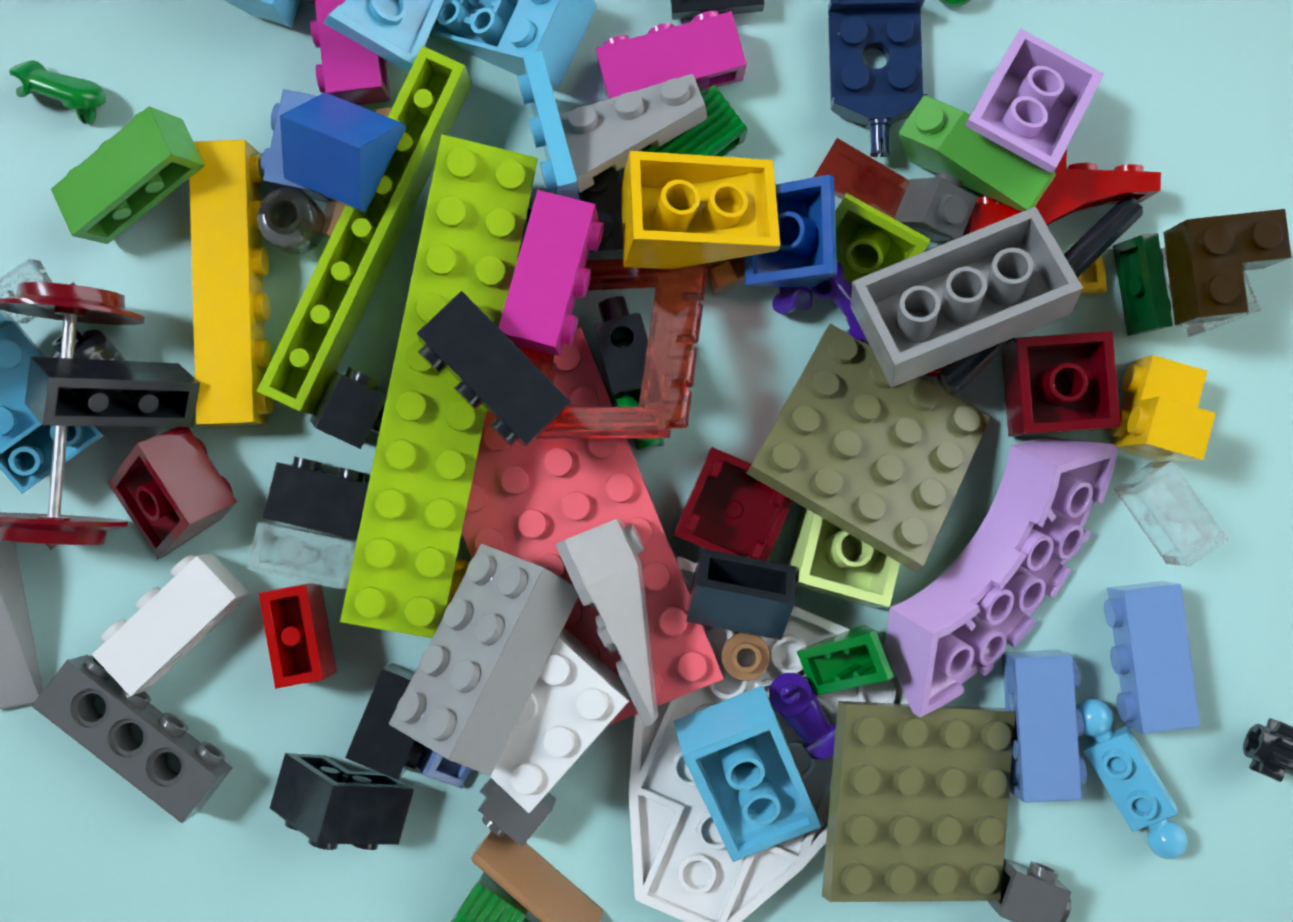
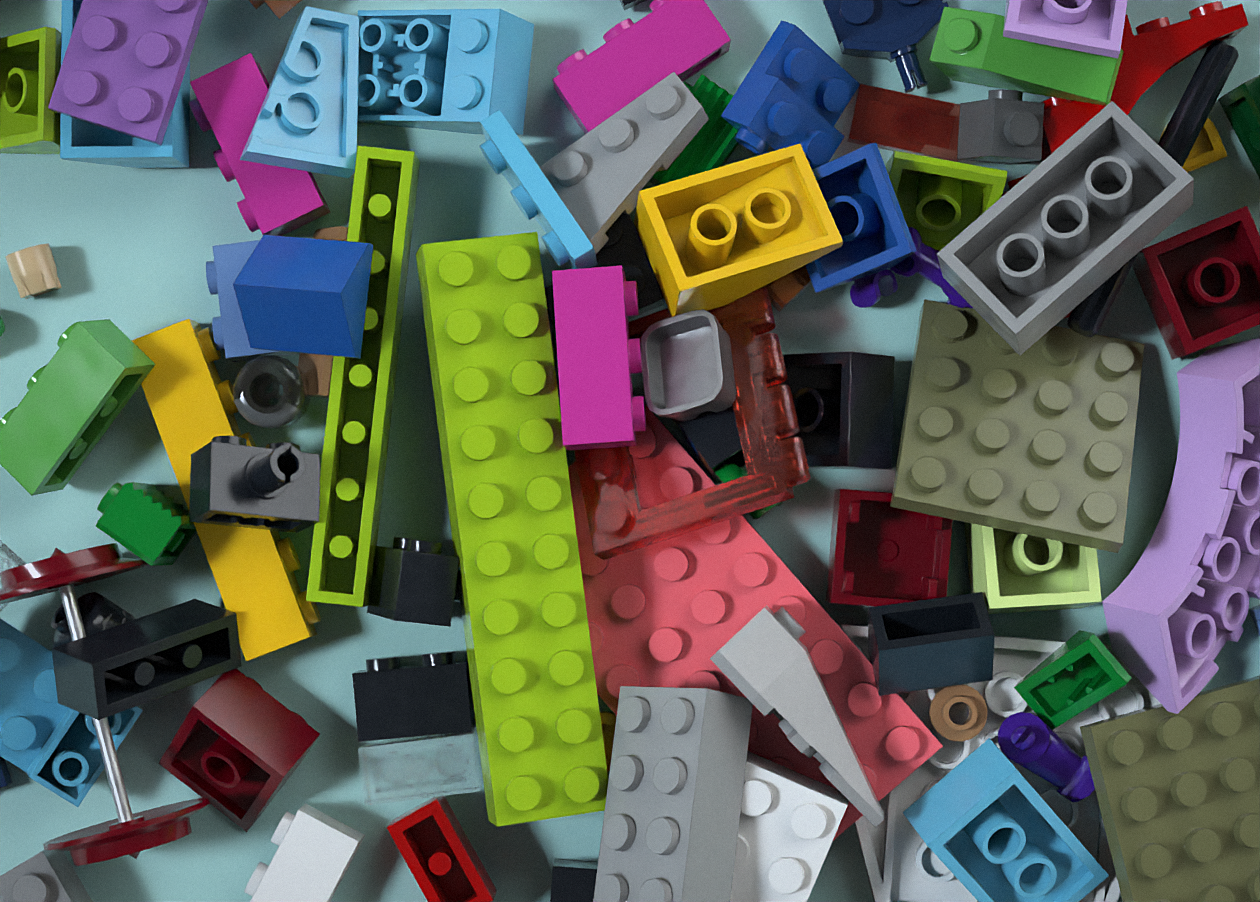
camera: 15 degrees left, 0 degrees up
black brick [417,291,571,448] -> none
none -> tan hose [5,243,62,299]
none -> green brick [96,482,197,566]
none -> black brick [189,436,320,533]
none -> flat silver piece [641,309,736,421]
none -> blue plate [721,20,860,170]
none -> black slope [762,352,895,470]

